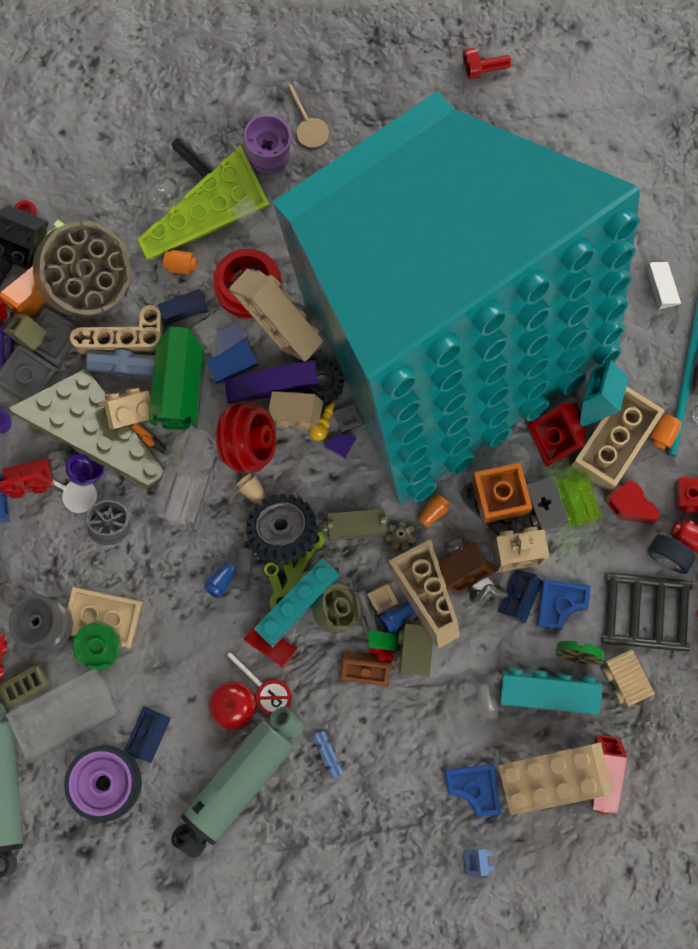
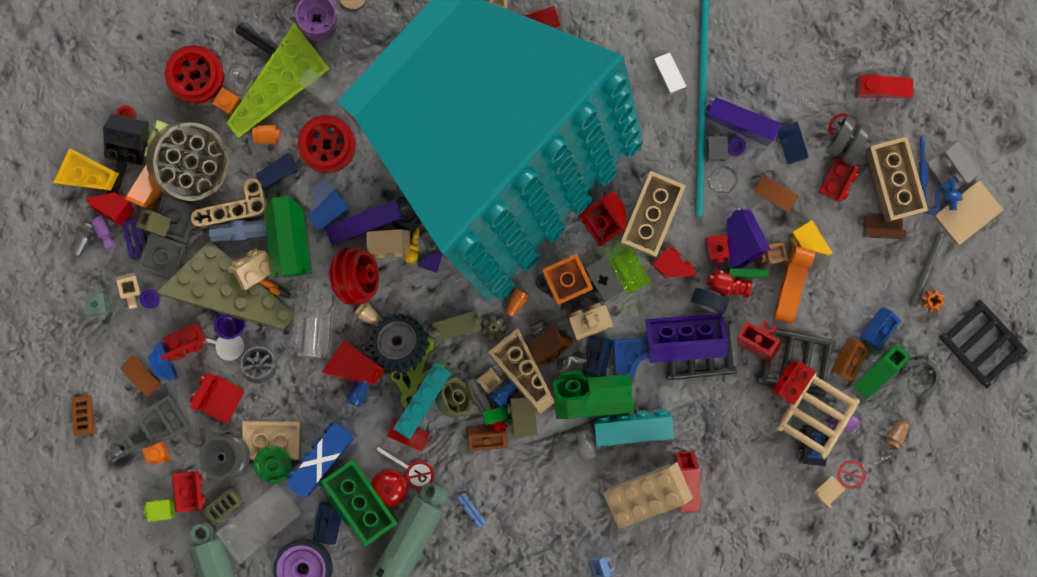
camera: 15 degrees left, 10 degrees up
tan brick [229,269,324,362] -> none
blue tile [445,764,501,817] -> none
tile [555,641,605,665] -> none
teal slope [580,360,629,426] -> none
tan brick [602,650,655,707] -> none
orange brick [649,414,682,450] -> none
none -> red wheel [164,45,225,104]
none -> red bracket [189,373,245,423]
none -> orange brick [212,87,242,116]
none -> blue brick [286,421,357,499]
none -> green brick [318,460,397,548]
none -> red slope [322,340,384,385]
none -> green brick [553,371,634,419]
none -> dark purple slope [645,313,728,363]

